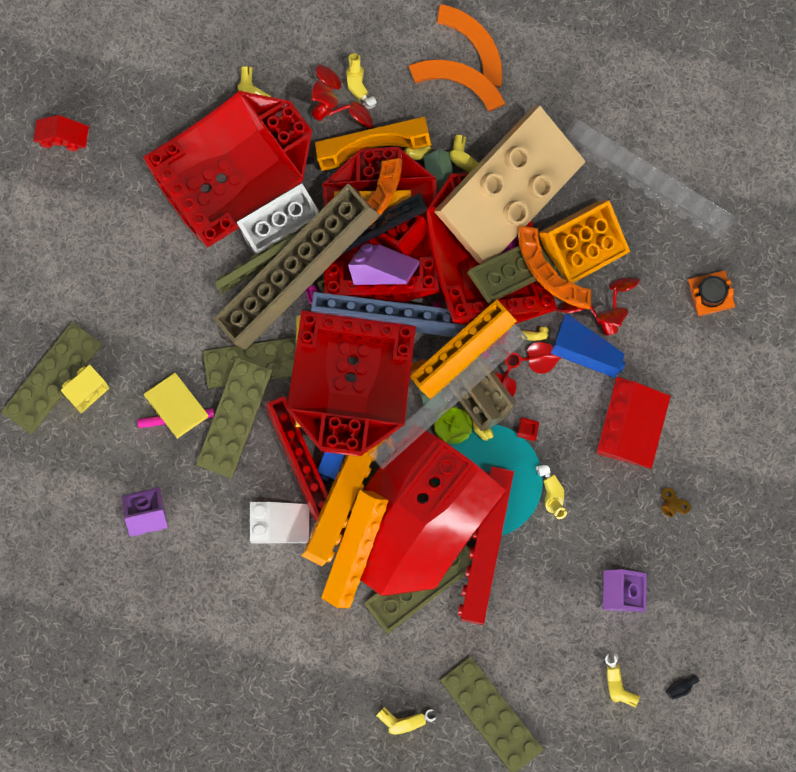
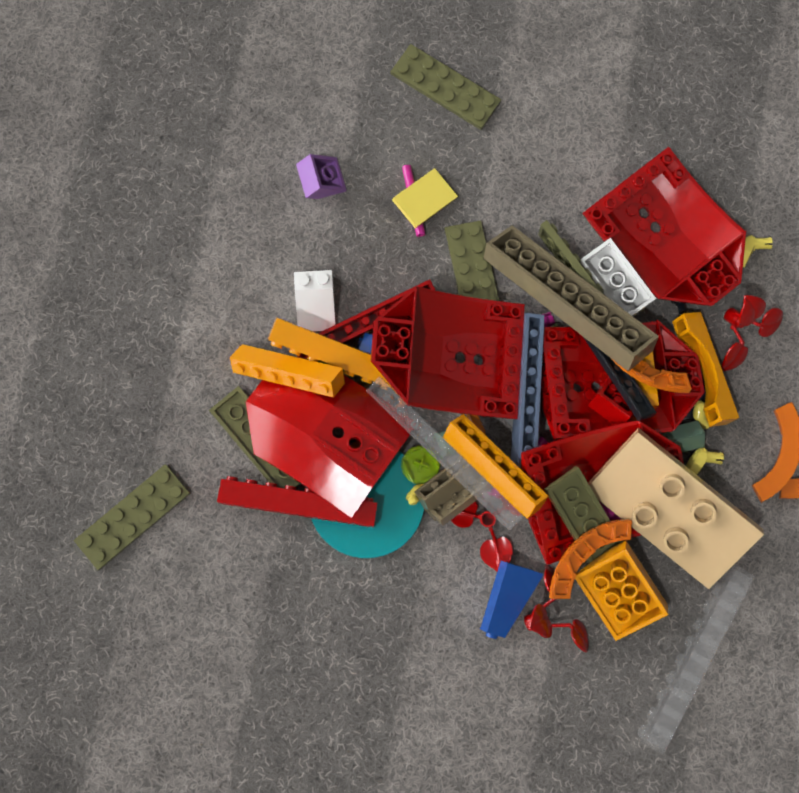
camera: 85 degrees right, 0 degrees up
red brick [33,115,89,151] -> none
light yellow brick [61,364,109,413] -> none
olive plate [196,357,273,479] -> none
light yellow arm [346,53,377,109] -> none
medium lavender slope [348,244,420,285] -> none
light yellow arm [376,707,436,735] -> none
red tile [517,417,539,441] -> none
light yellow arm [520,326,549,341] -> none
light yellow arm [536,465,567,519] -> none
red slope [596,377,671,469] -> none
medium lavender slope [603,569,647,612] -> none
light yellow arm [605,653,640,708] -> none
pearl gold piece [661,487,691,517] -> none
black piece [666,675,700,700] -> none
piece [688,270,735,316] -> none

